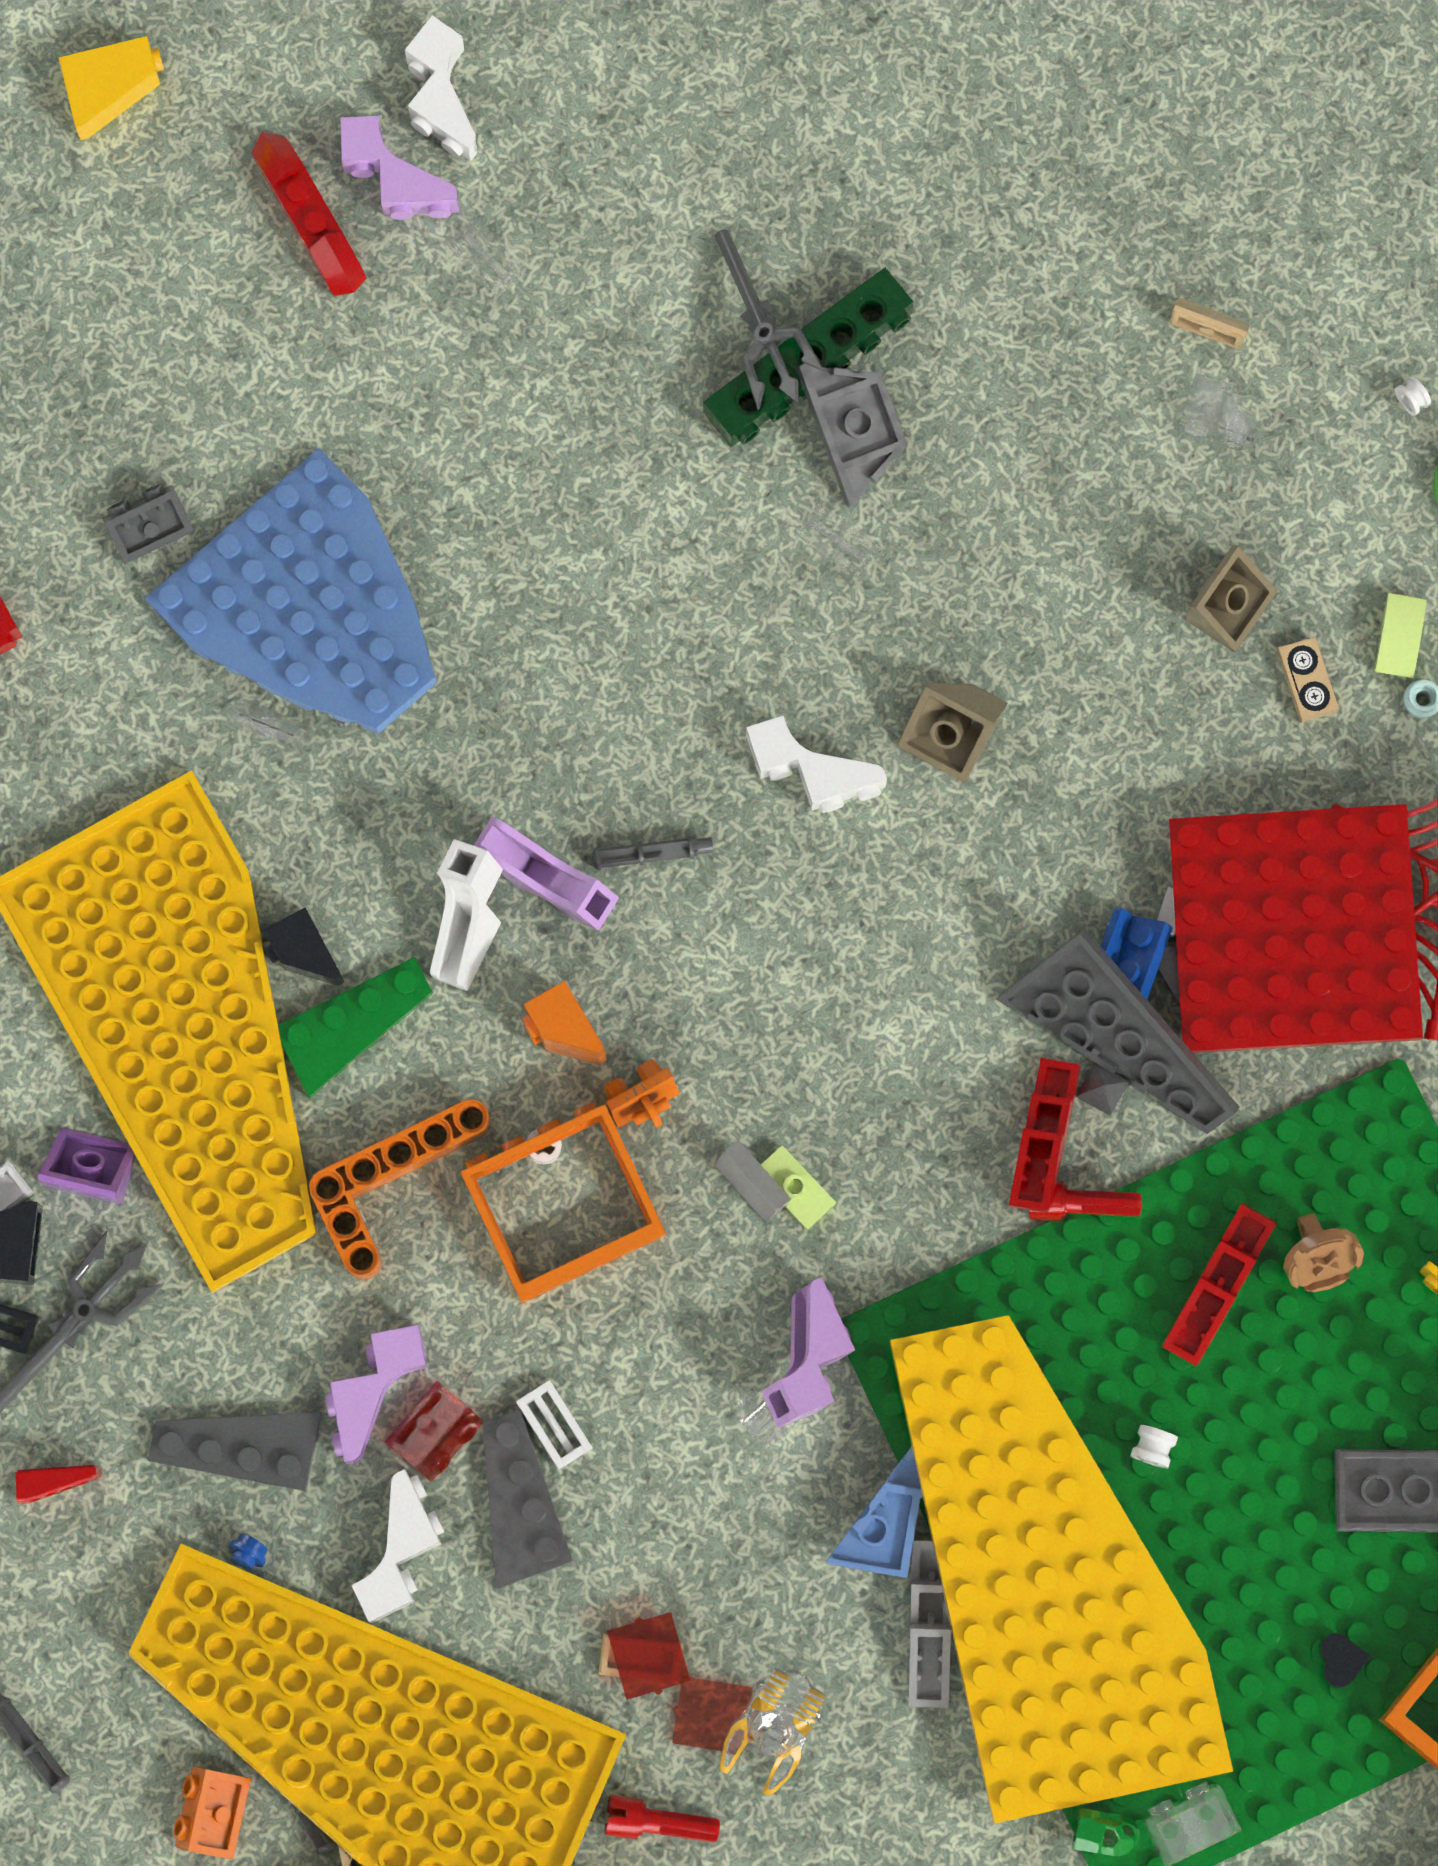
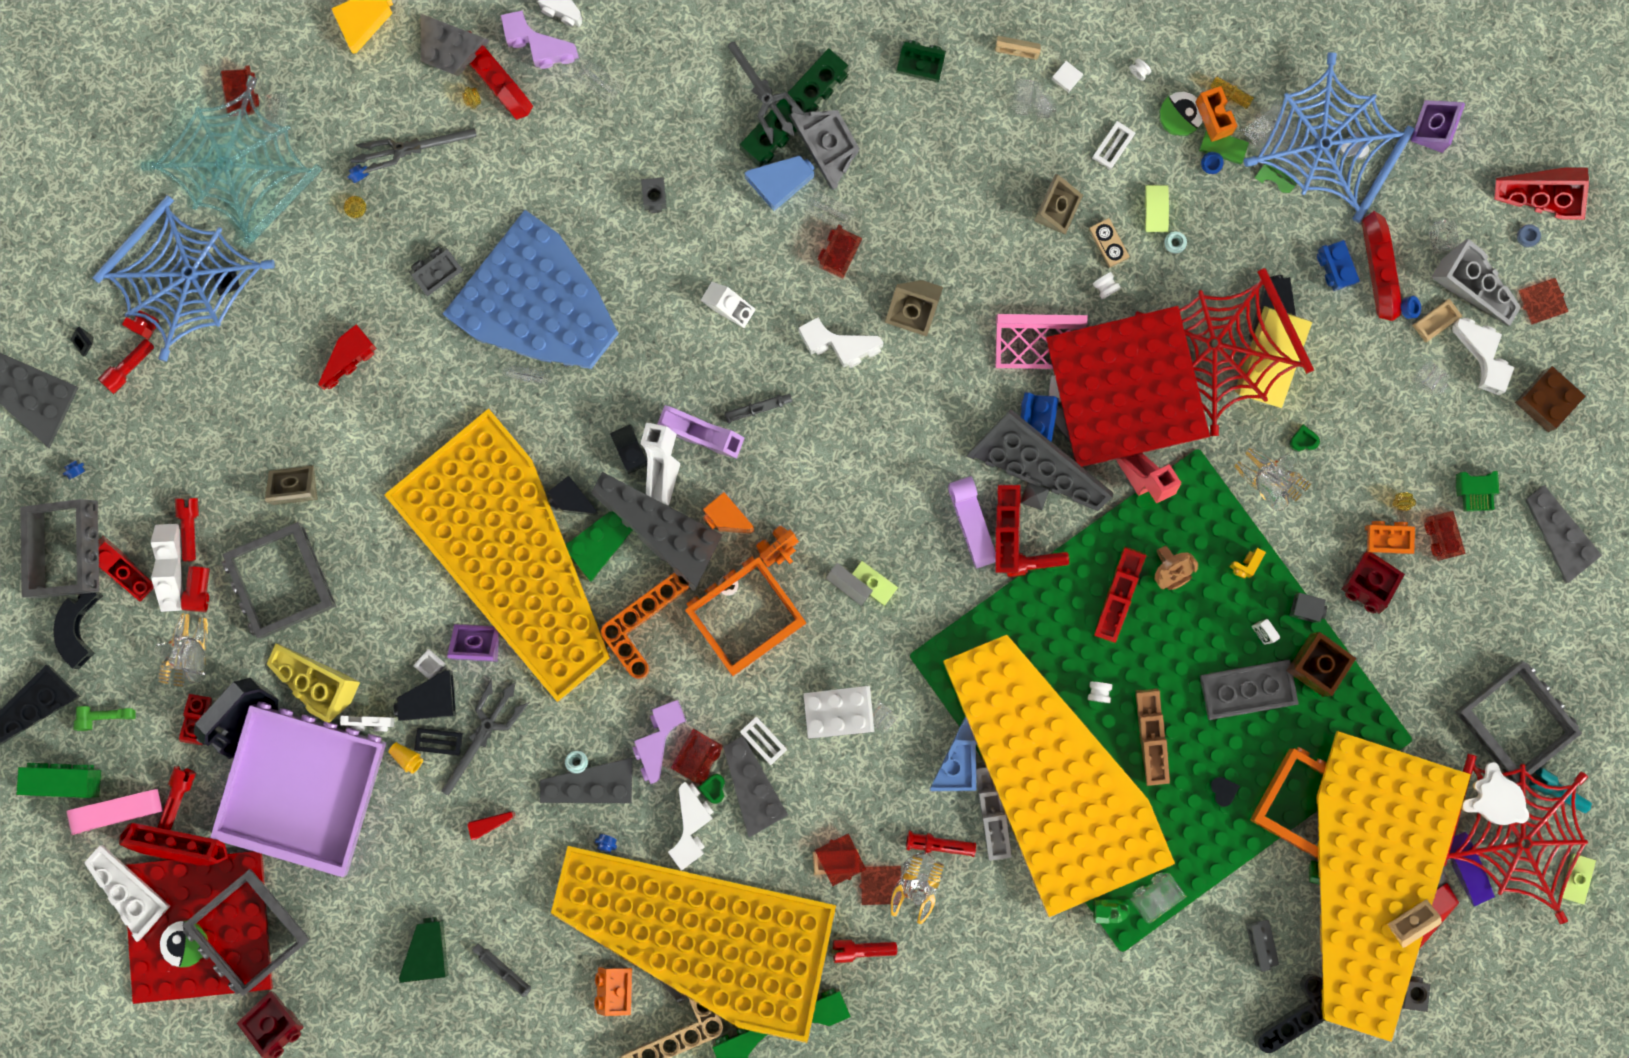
camera: 15 degrees left, 5 degrees up
lavender arch [761,1277,855,1428] -> none
none -> clear yellow plate [344,196,367,219]
none -> blue plate [347,164,369,183]
none -> dark grey piece [350,128,477,174]
none -> flat silver wing [421,14,489,76]
none -> clear yellow plate [462,87,481,109]
none -> light aqua plate [565,751,588,773]
none -> dark grey wing [591,472,722,591]
none -> black slope [610,424,647,474]
none -> dark grey brick [641,177,667,213]
none -> green tile [697,774,725,804]
none -> white slope [701,282,756,328]
none -> medium blue slope [745,156,815,211]
none -> white plate [804,686,874,739]
none -> clear red bracket [817,224,862,279]
none -> dark green bracket [896,40,946,83]
none -> red pin [906,830,976,857]
none -> lavender beam [948,476,996,569]
none -> bright pink fence [996,314,1088,369]
none -> white tile [1052,61,1083,93]
none -> white tile [1092,121,1135,170]
none -> white wheel [1093,272,1121,299]
none -> coral arch [1116,453,1181,503]
none -> medium nougat slope [1135,688,1170,786]

